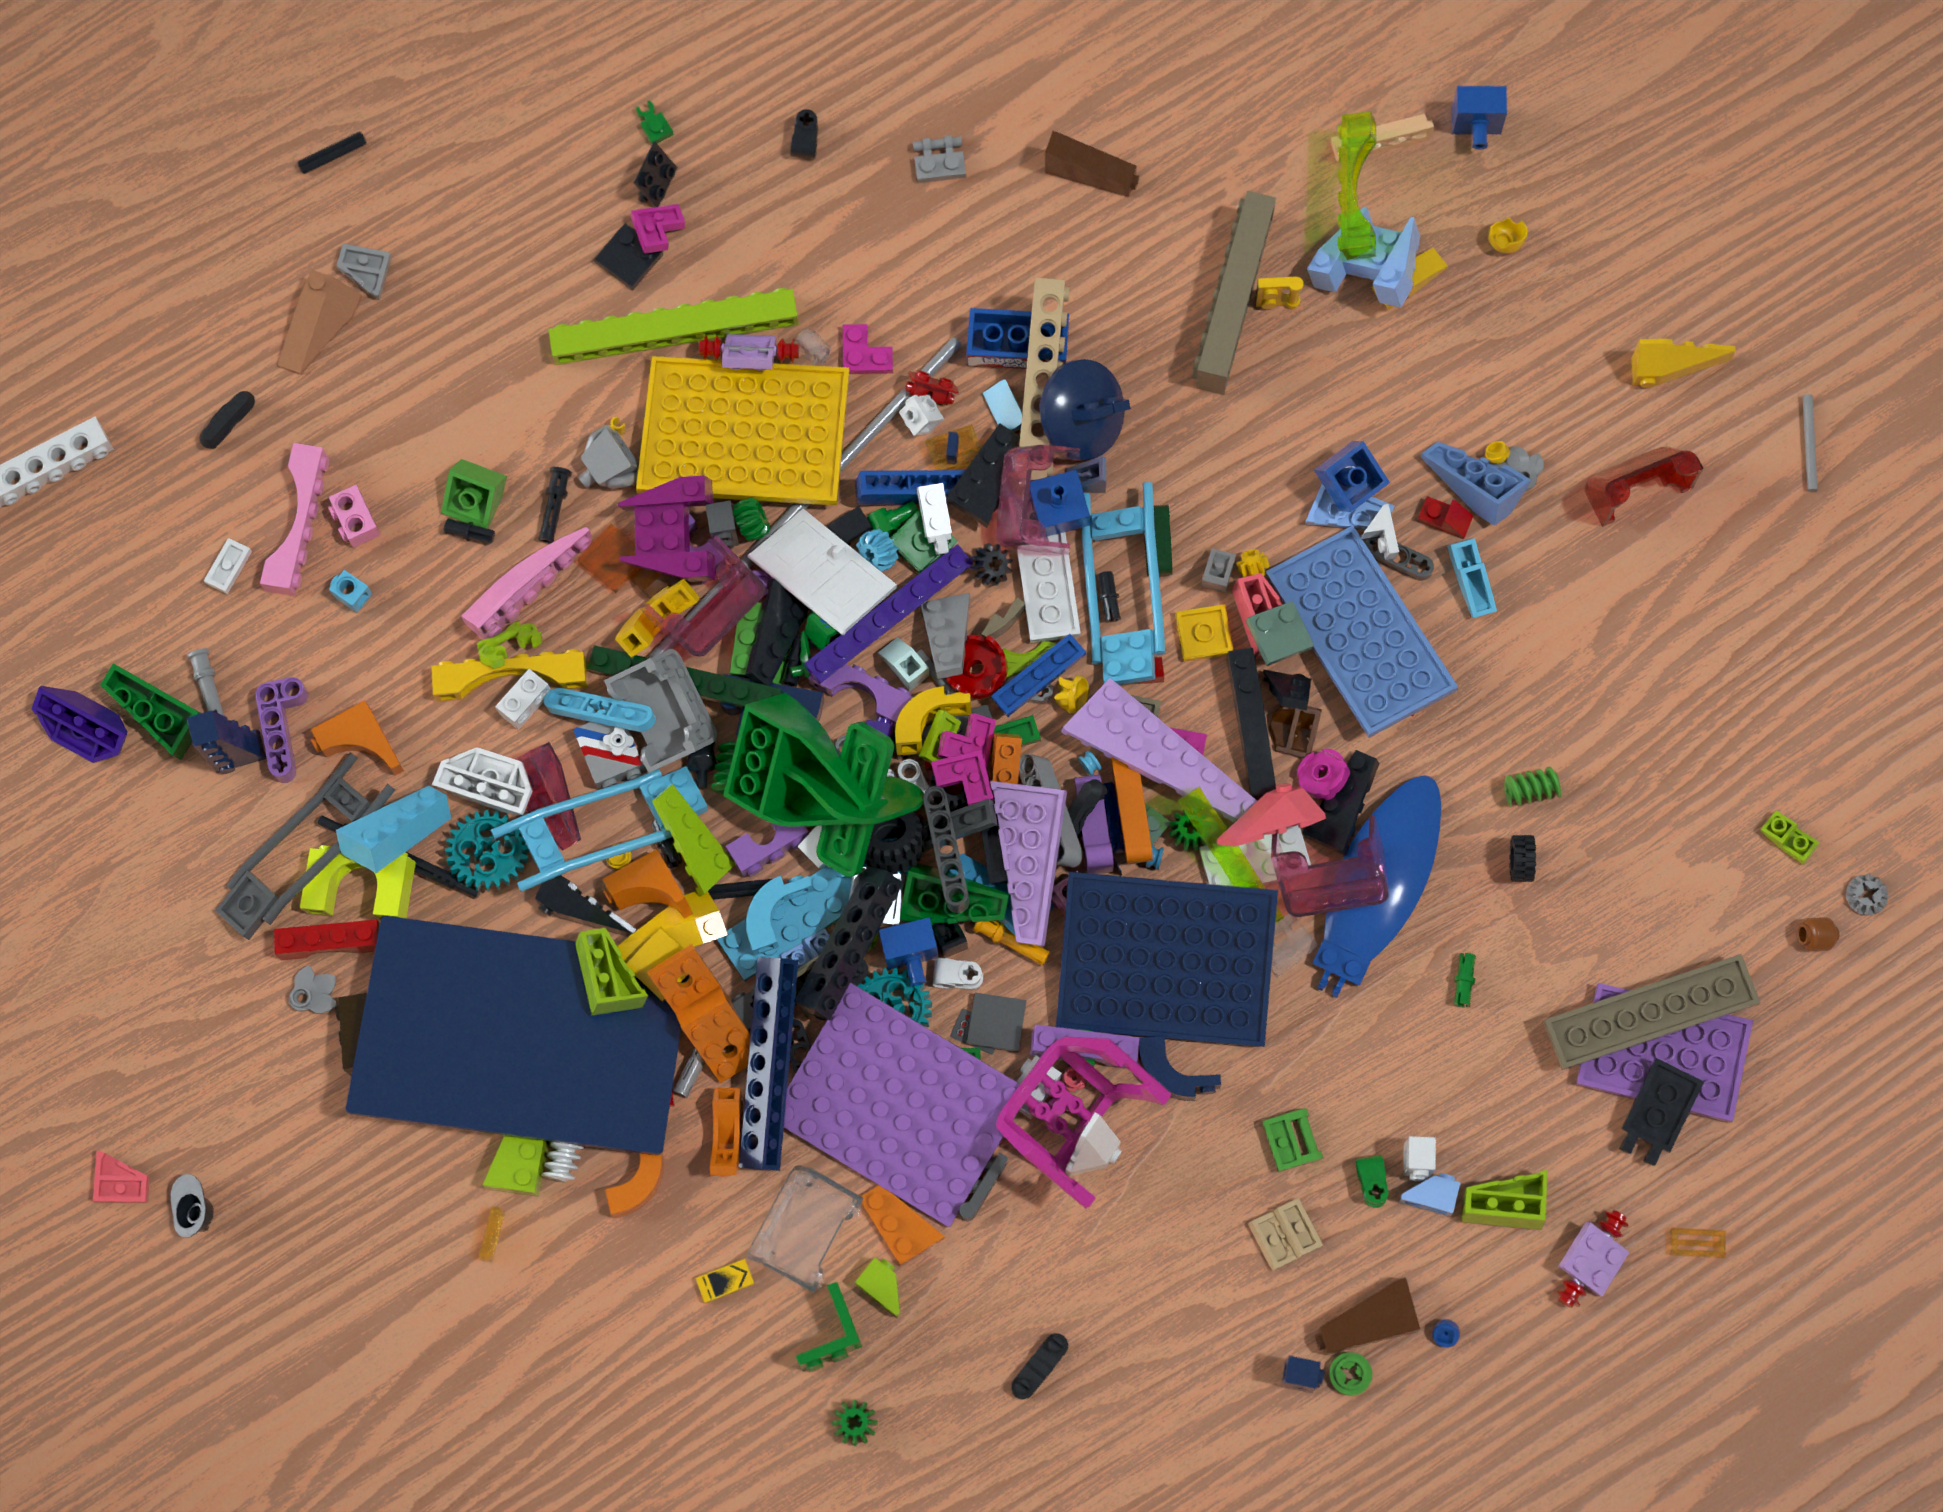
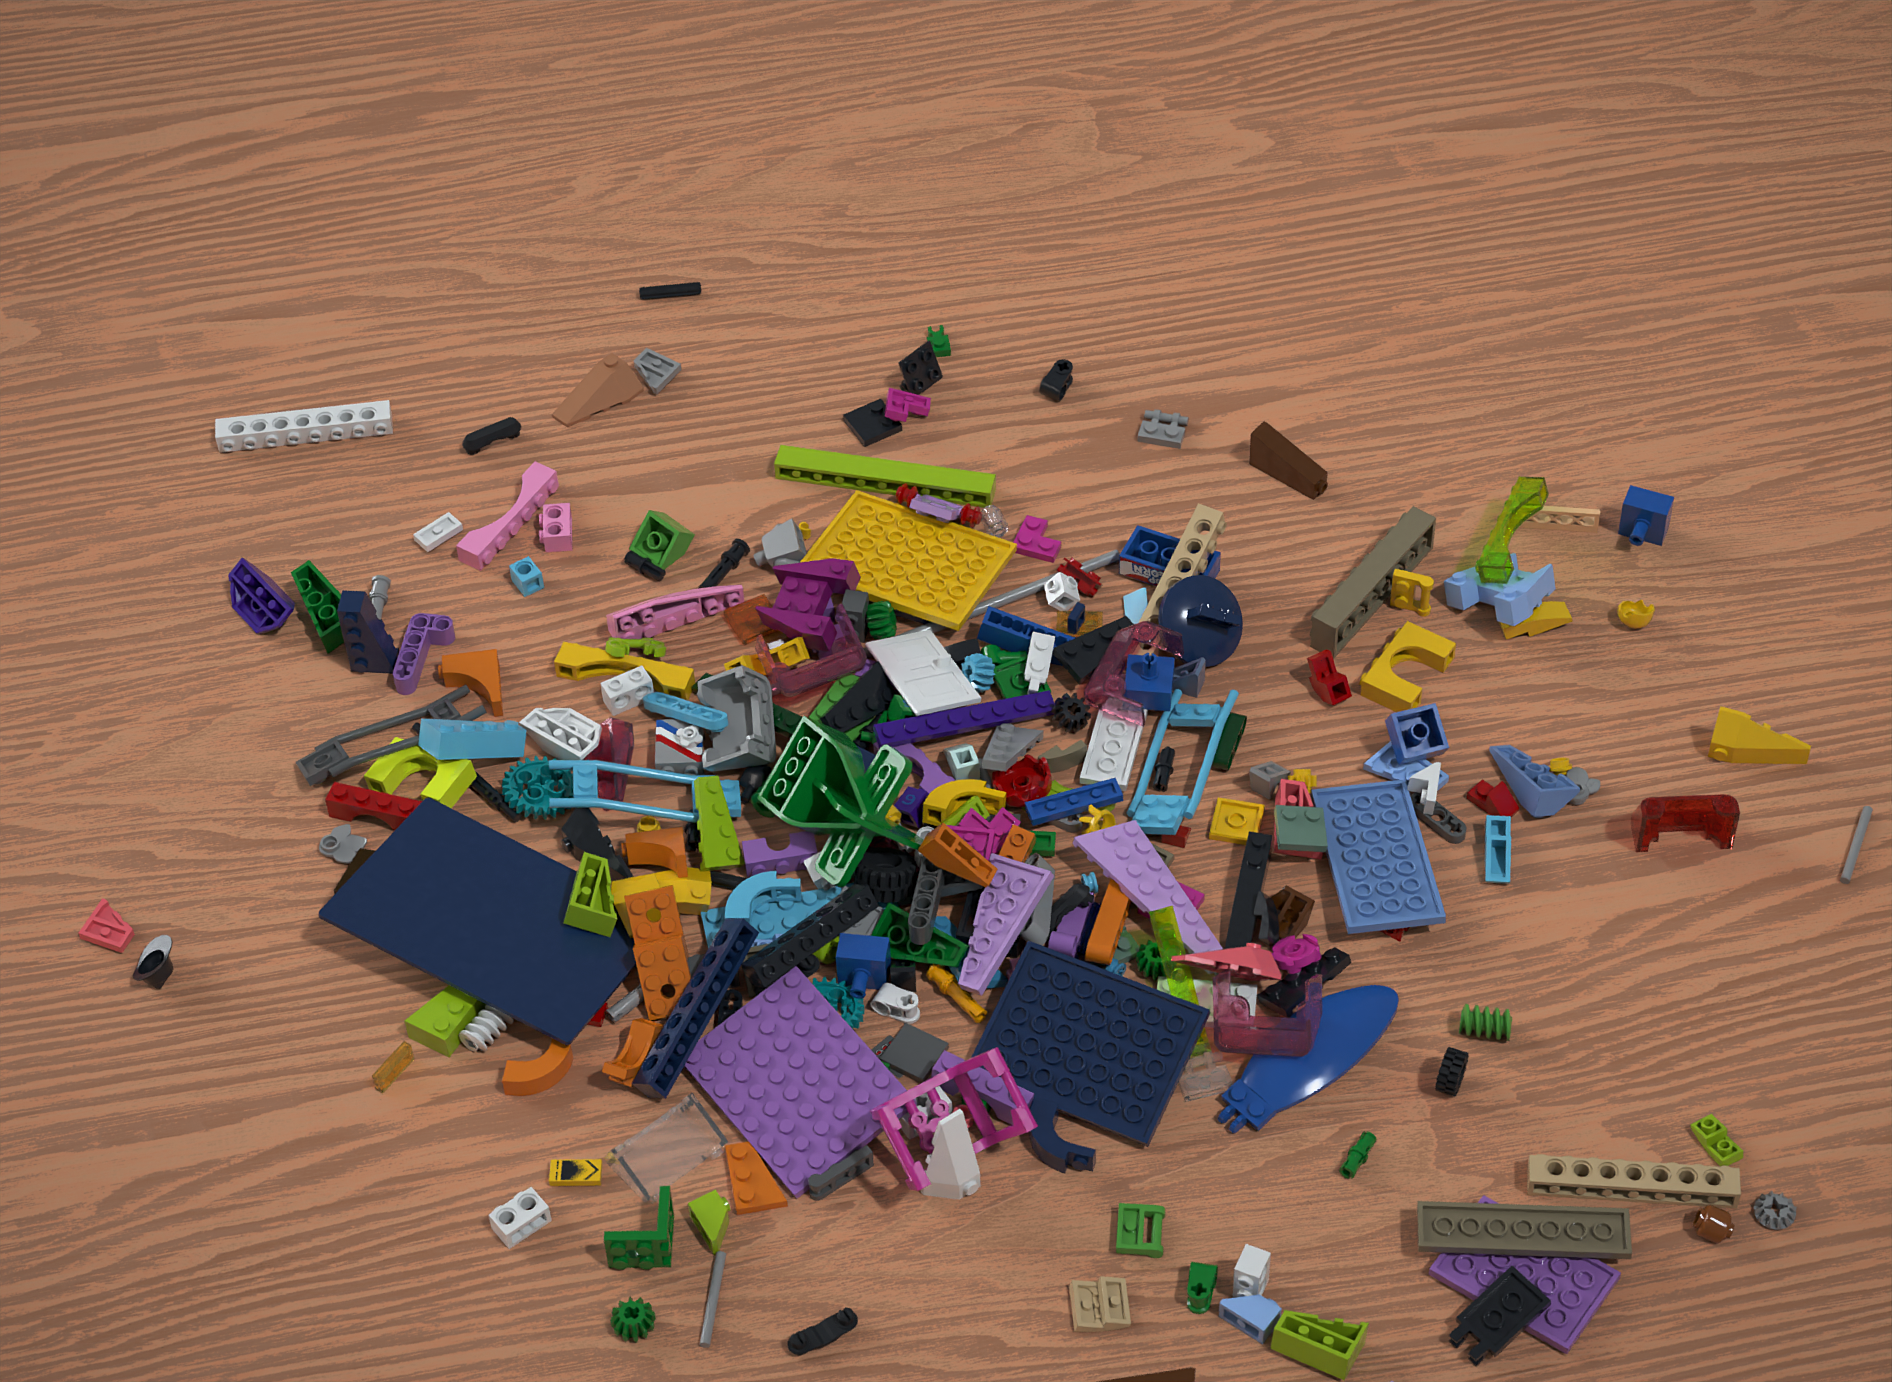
camera: 20 degrees right, 25 degrees down
black wing [1262,670,1312,710] -> none
none -> white brick [489,1187,552,1249]
none -> light grey bar [699,1251,726,1348]
none -> orange slope [918,823,998,887]
none -> black slope [1254,891,1279,946]
none -> red brick [1307,649,1352,706]
none -> yellow arch [1359,621,1456,712]
none -> tan brick [1527,1154,1741,1209]

